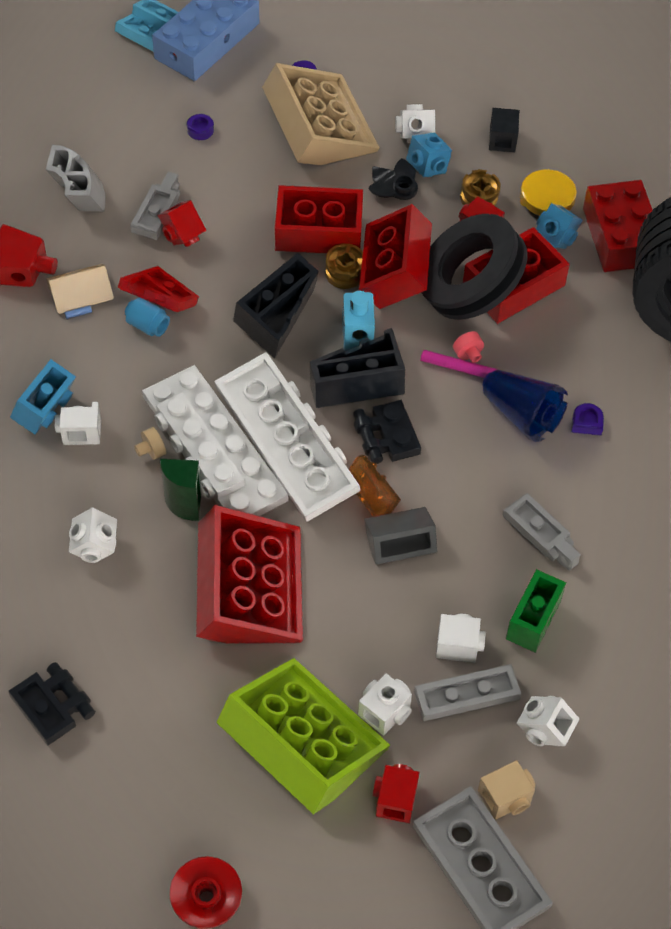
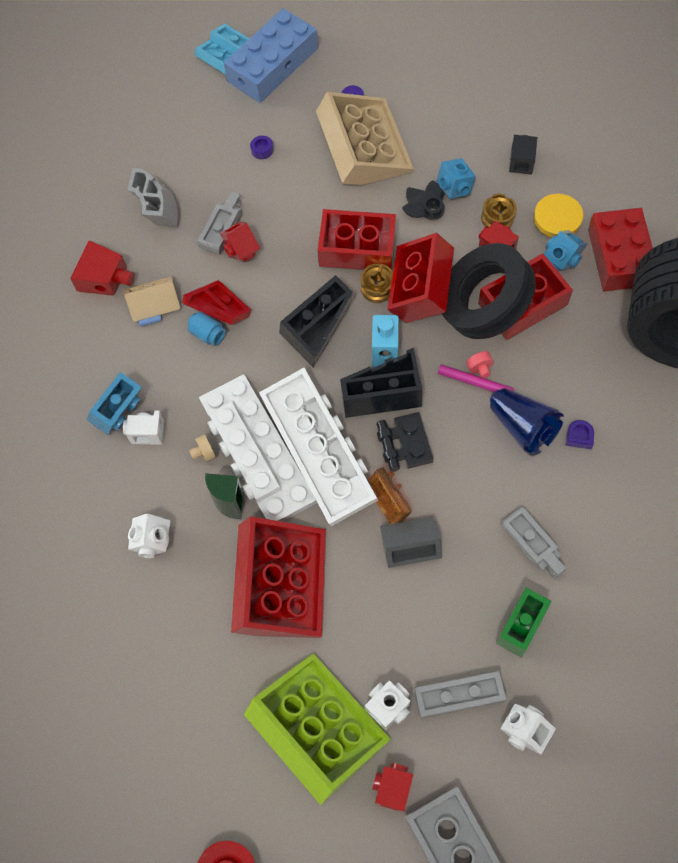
camera: 10 degrees right, 10 degrees up
black plate [8,662,96,746] -> none
white brick [395,104,435,143] -> none
white brick [436,614,486,663] -> none
tan brick [478,760,535,820] -> none

